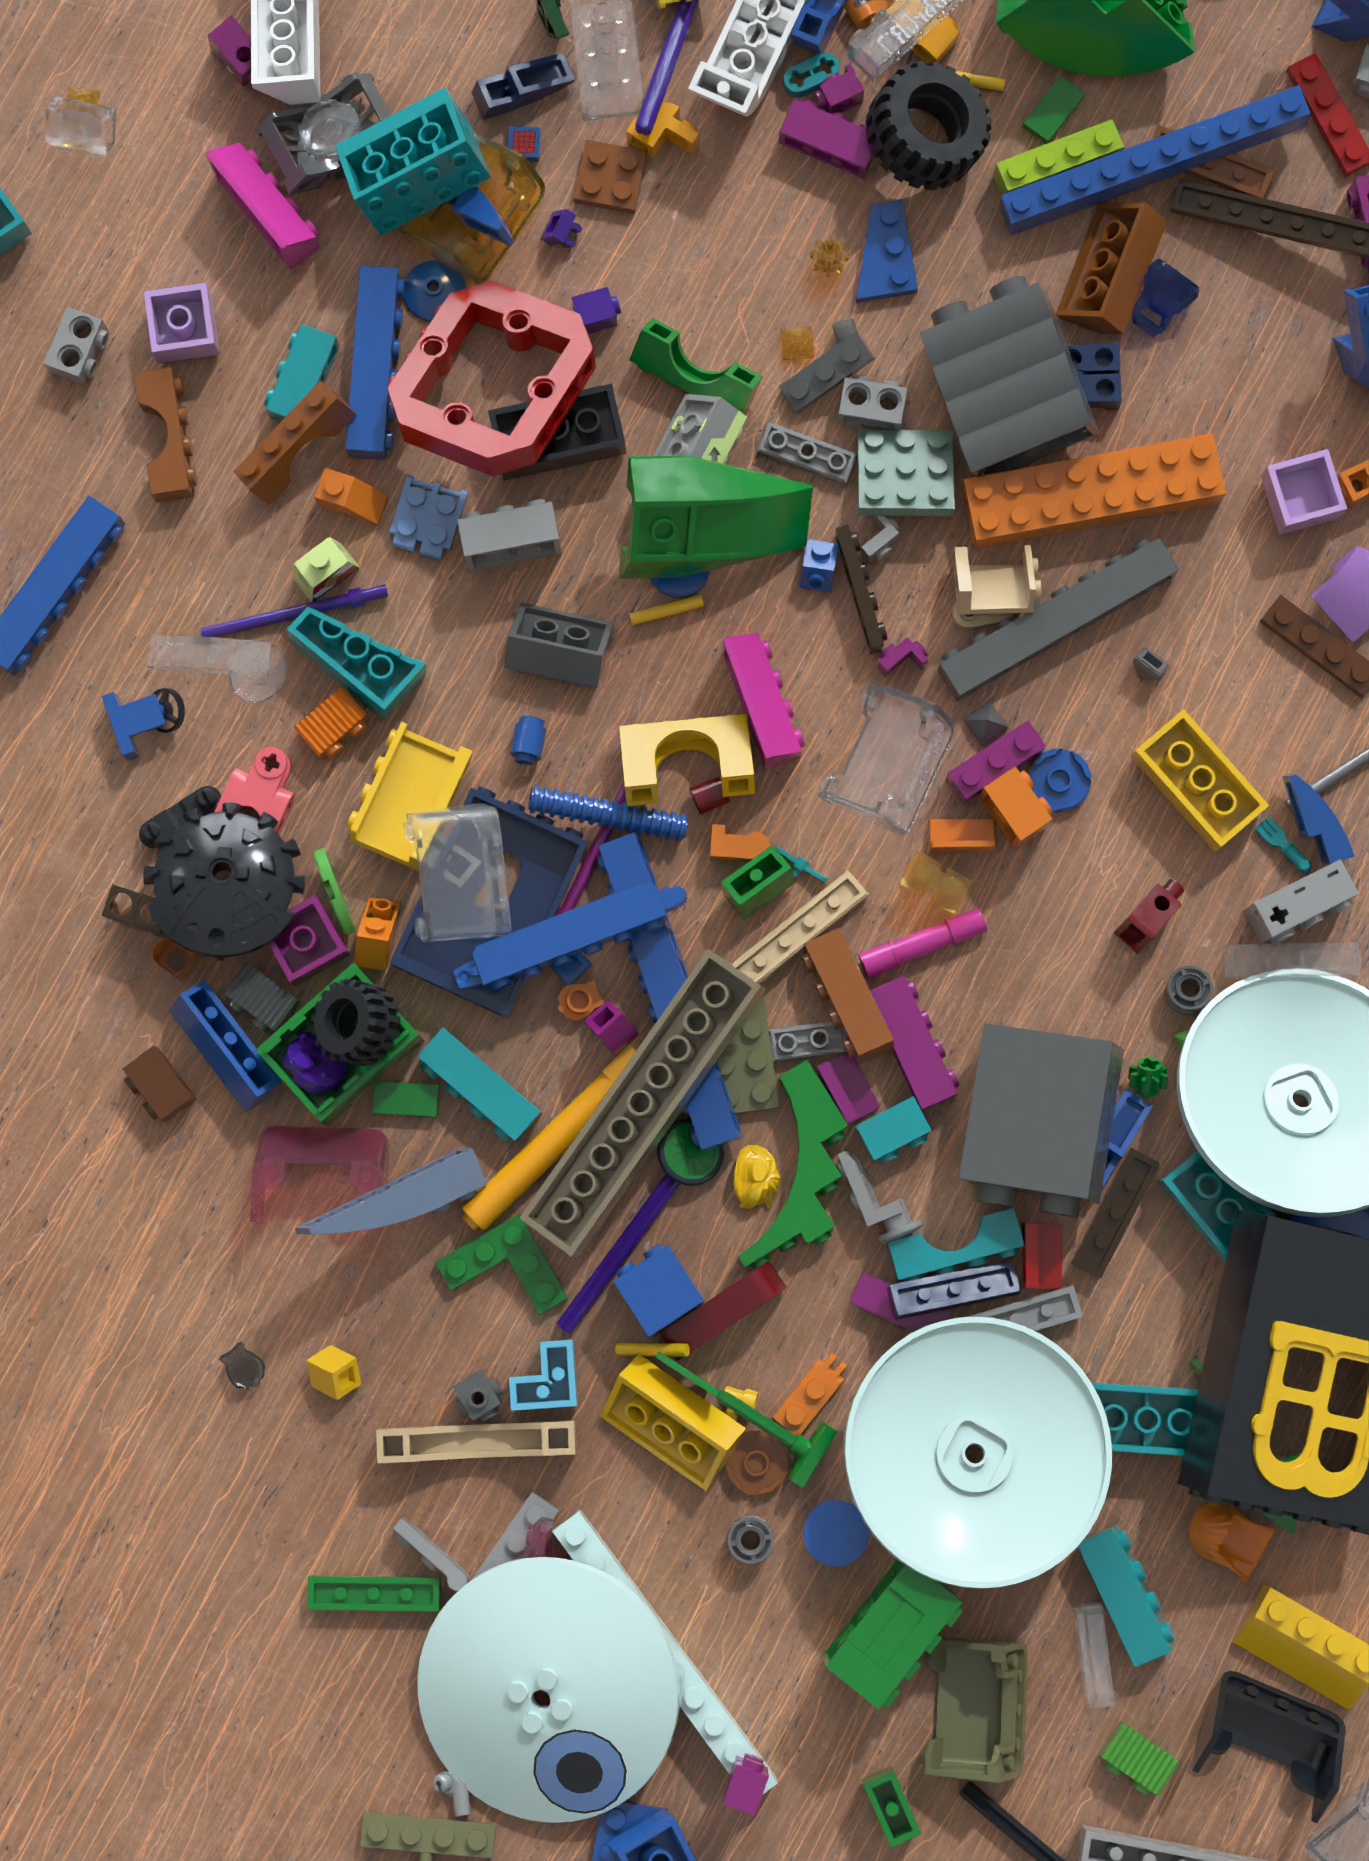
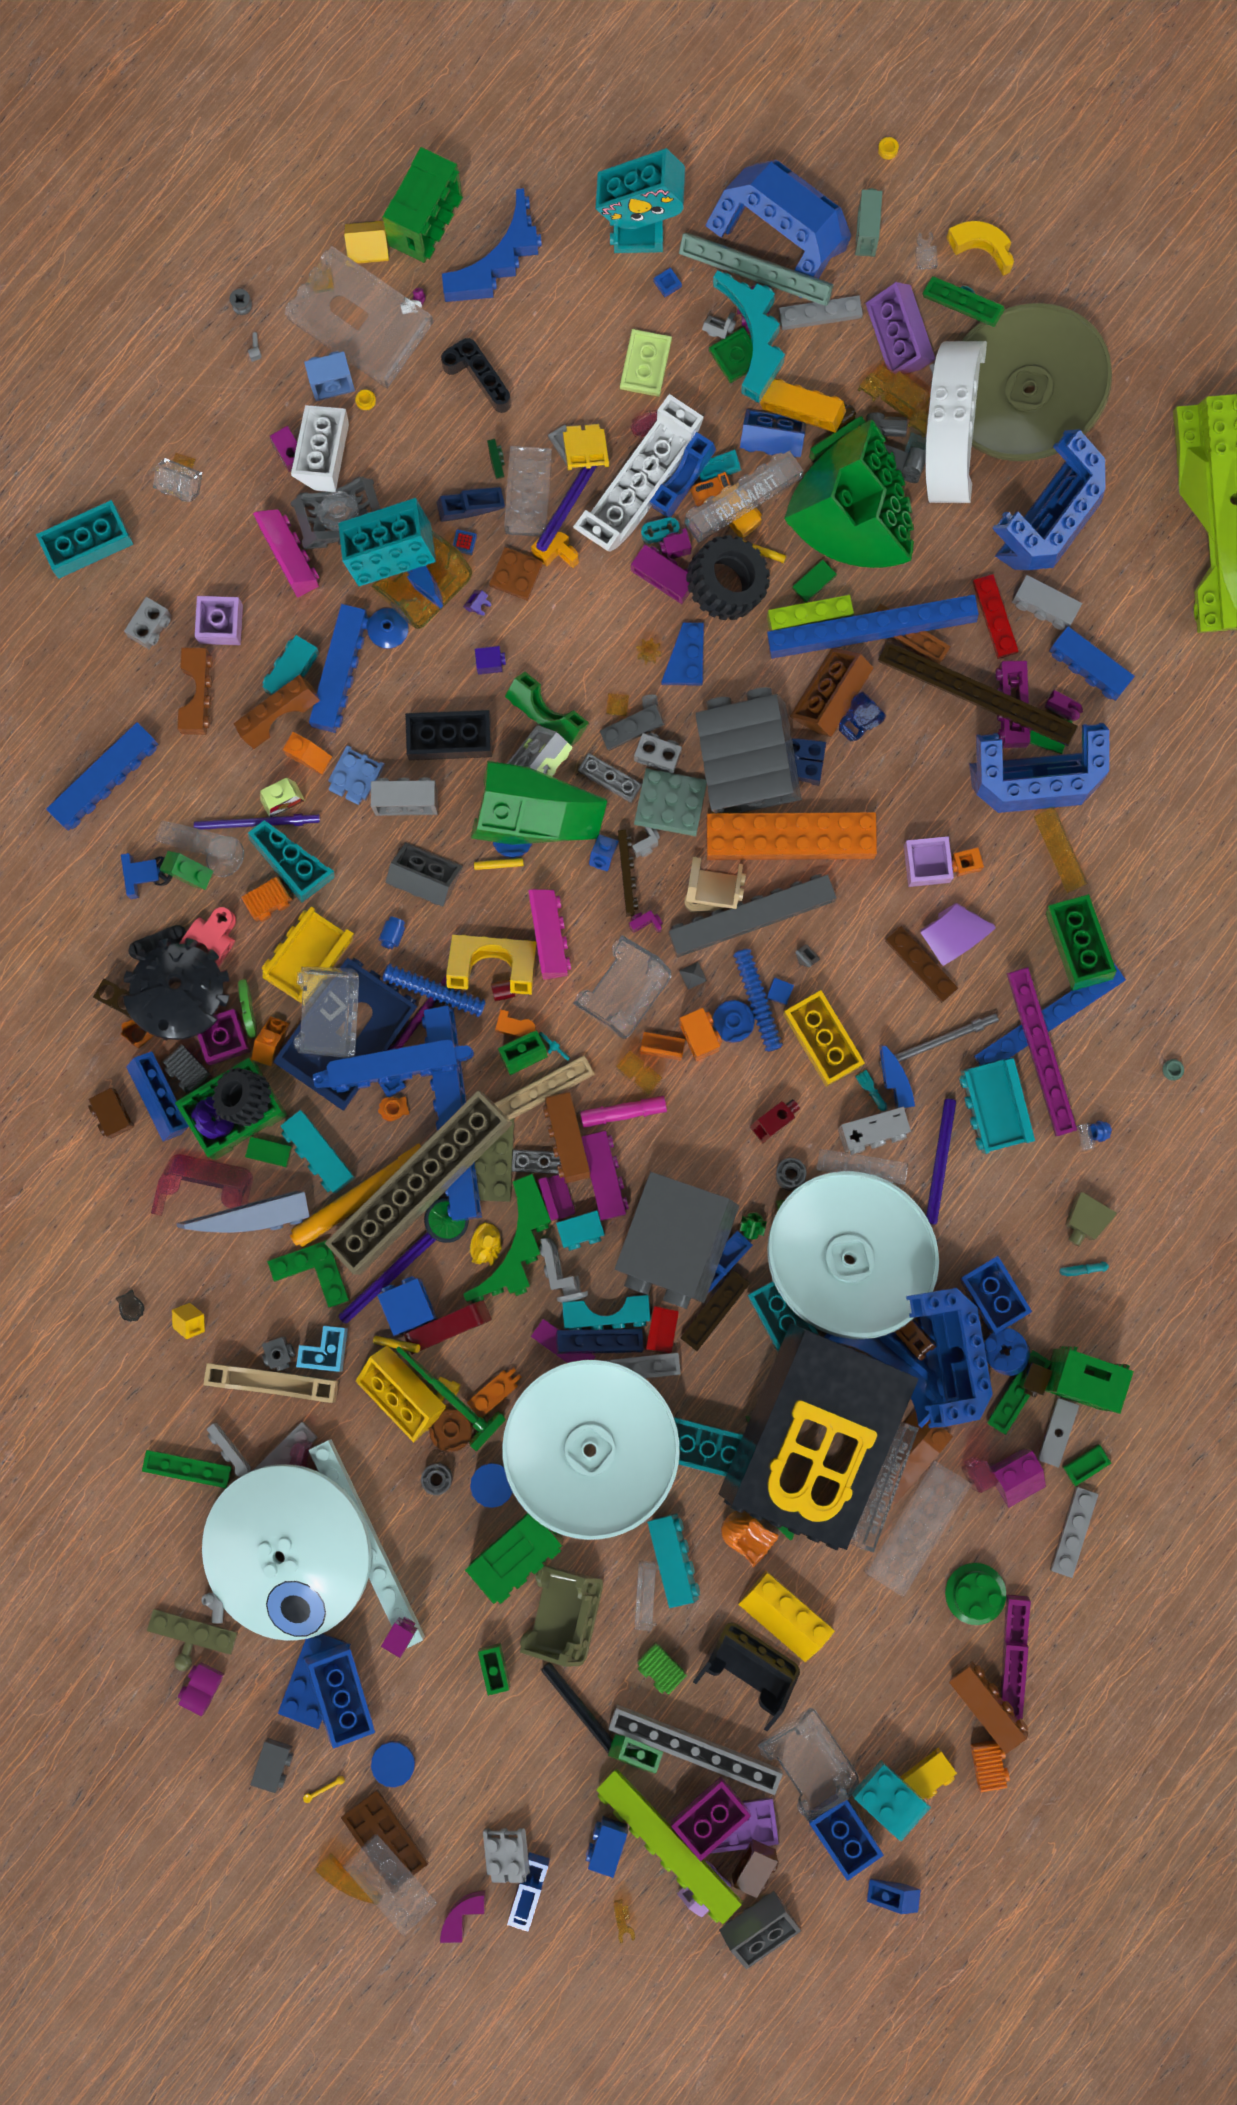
camera: 10 degrees right, 0 degrees up
panel [387,281,596,477] -> none
magenta brick [583,999,640,1057] -> none
magenta brick [946,720,1046,805] -> none
none -> green brick [160,851,214,890]
none -> blue piece [733,949,783,1052]
none -> blue tile [767,978,794,1005]

